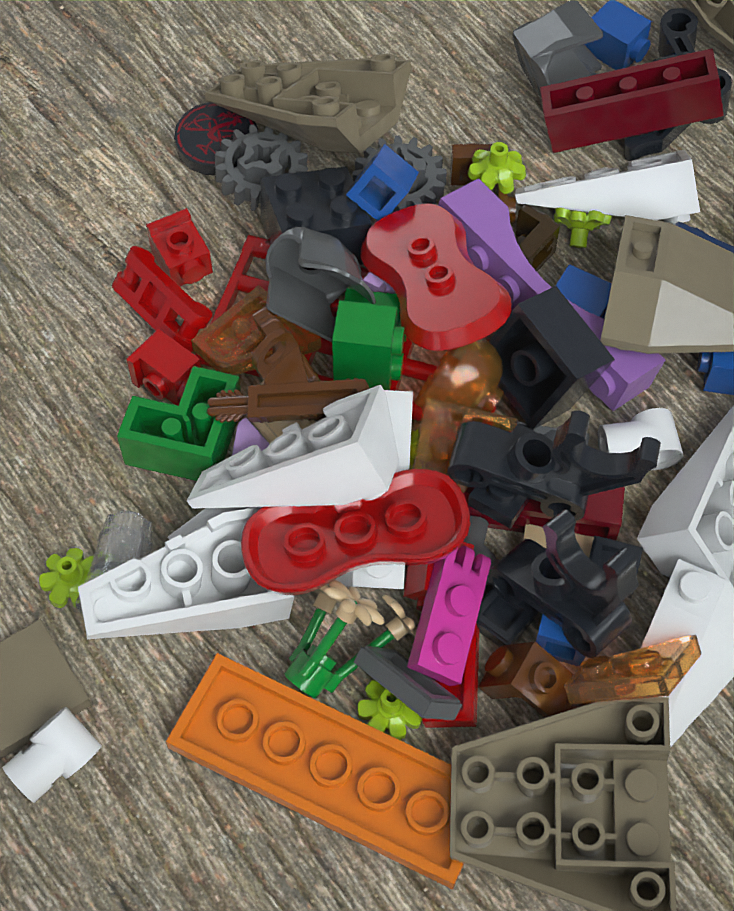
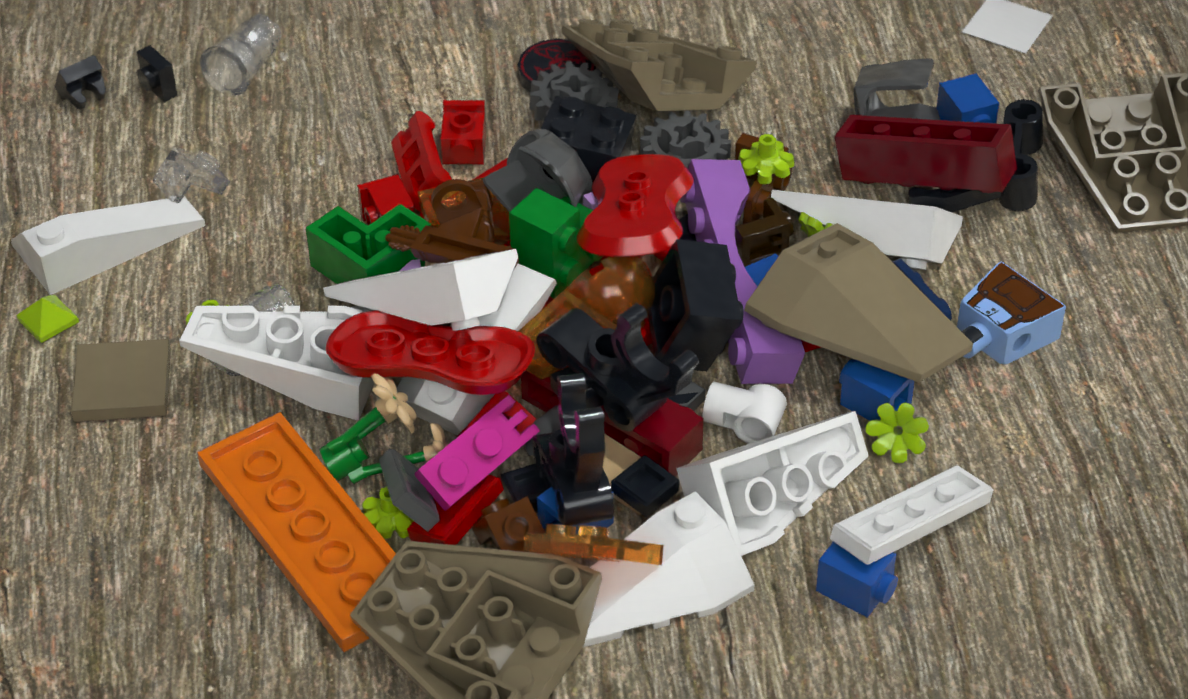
camera: 30 degrees right, 15 degrees down
white piece [2,707,101,803] -> none
blue brick [346,144,419,221] -> none

